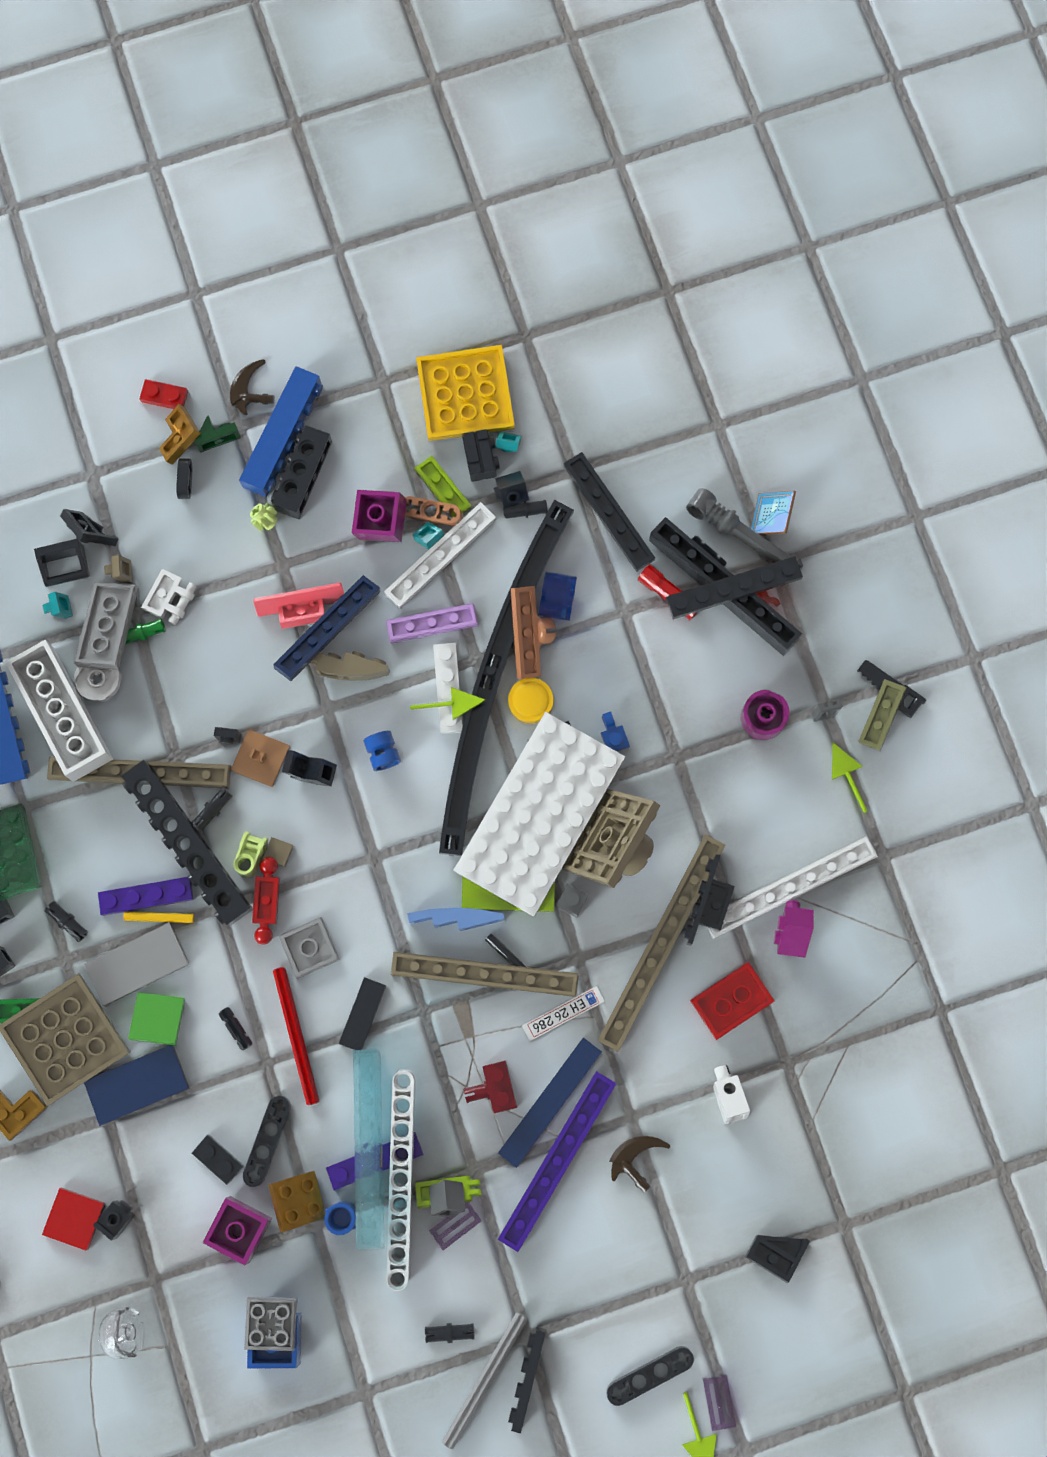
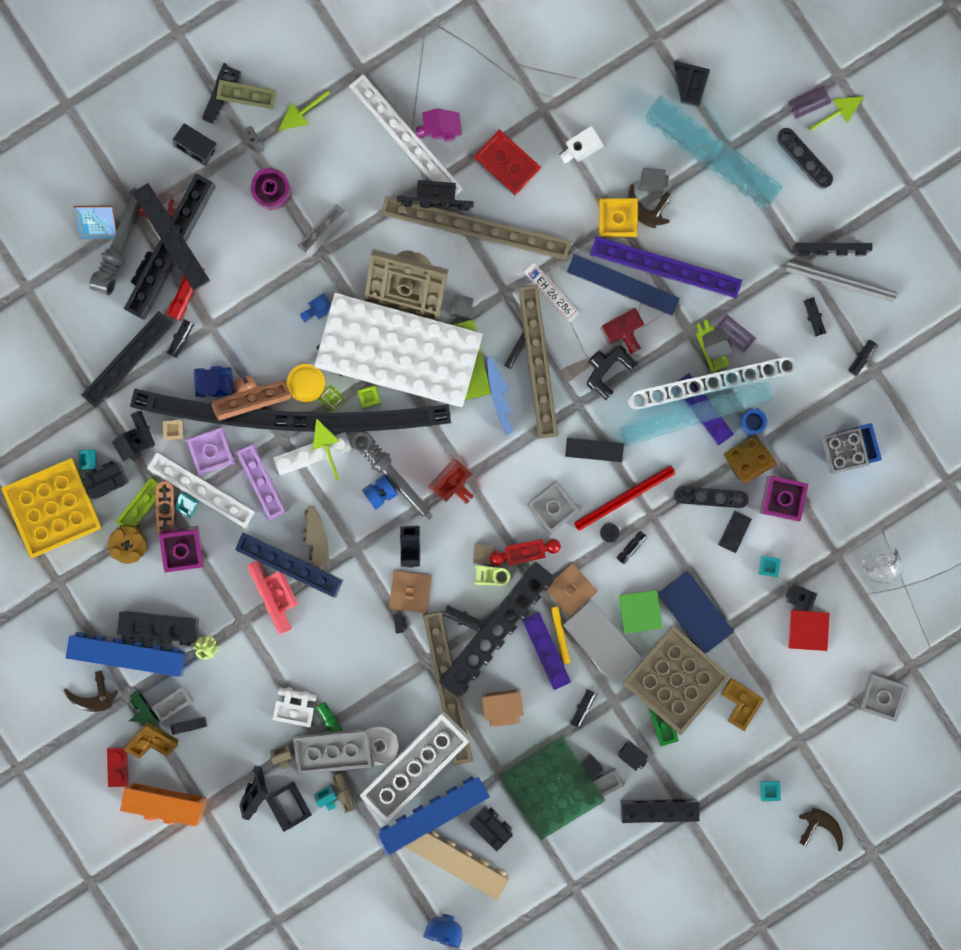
camera: 105 degrees left, 10 degrees up
none -> pearl gold plate [108,525,148,564]
none -> orange brick [120,783,207,826]
none -> light grey plate [151,685,194,723]
none -> tan plate [162,420,184,441]
none -> black pin [166,319,195,358]
none -> black hinge [172,123,217,167]
none -> lavender tile [186,427,235,476]
none -> light grey plate [297,204,349,257]
none -> clear neon green tile [318,385,345,412]
none -> dark tan pin [331,772,356,813]
none -> dark grey piece [352,432,433,520]
none -> lime tile [357,385,381,409]
none -> clear red brick [428,459,474,504]
none -> medium nougat piece [482,689,524,726]
none -> medium nougat piece [546,563,598,617]
none -> black connector [586,345,638,401]
none -> yellow tile [599,198,638,238]
none -> black tile [600,523,619,542]
none -> dark grey brick [640,168,669,192]
none -> clear light blue brick [645,95,783,208]
none -> teal plate [758,556,781,578]
none -> black axle [848,339,879,376]

